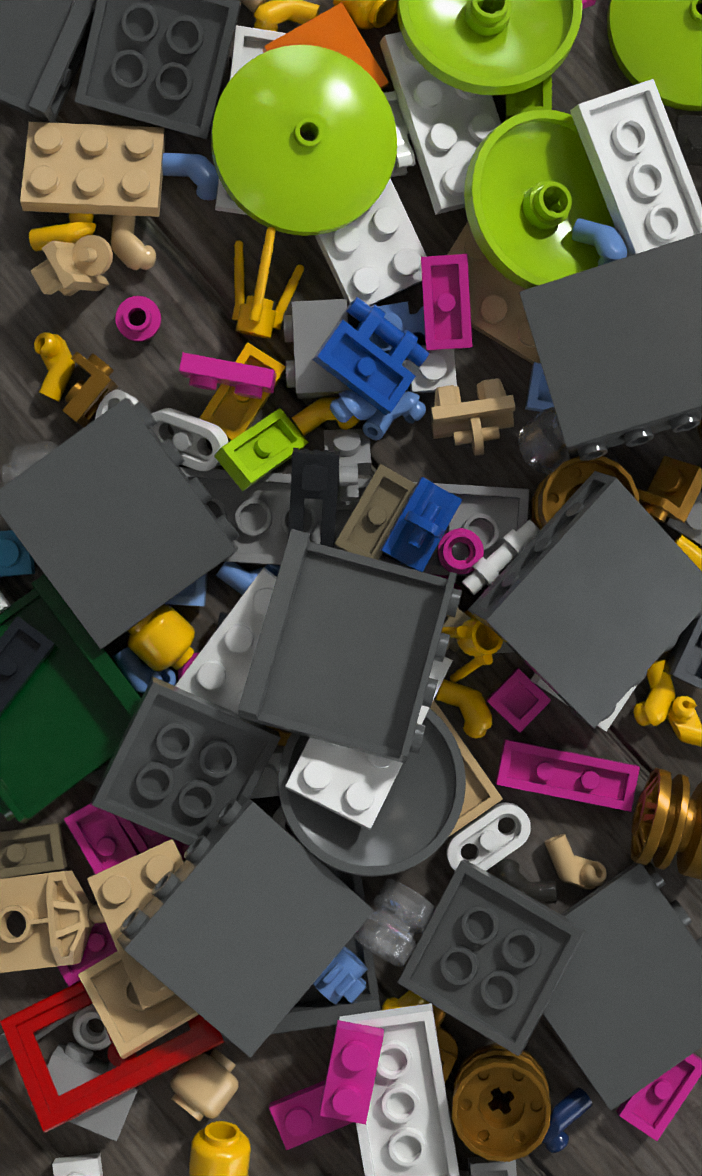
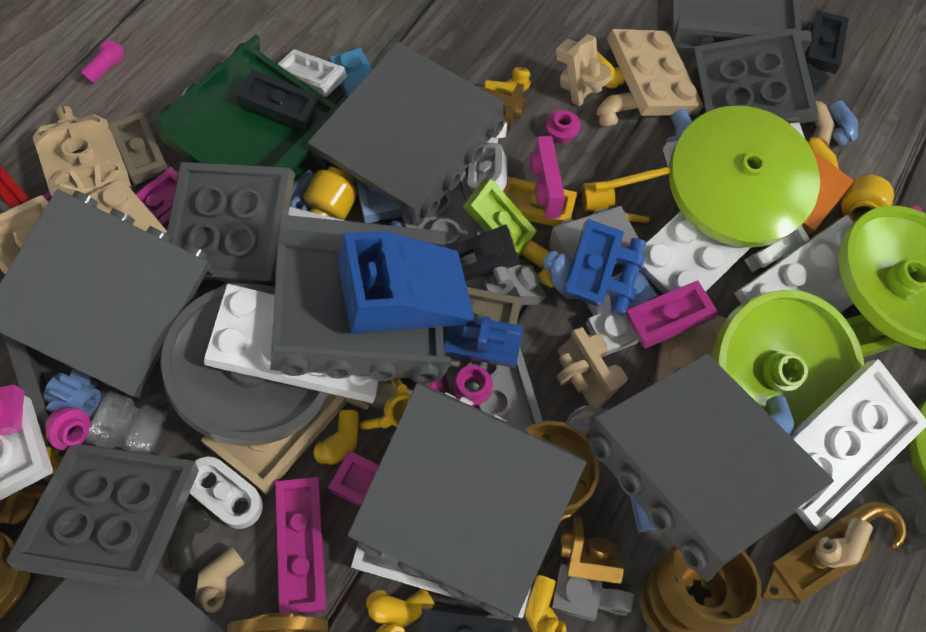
camera: 70 degrees right, 25 degrees down
medium blue arm [362,391,426,440] -> none
none -> dark pink plate [45,407,91,450]
none -> blue slope [338,231,475,334]

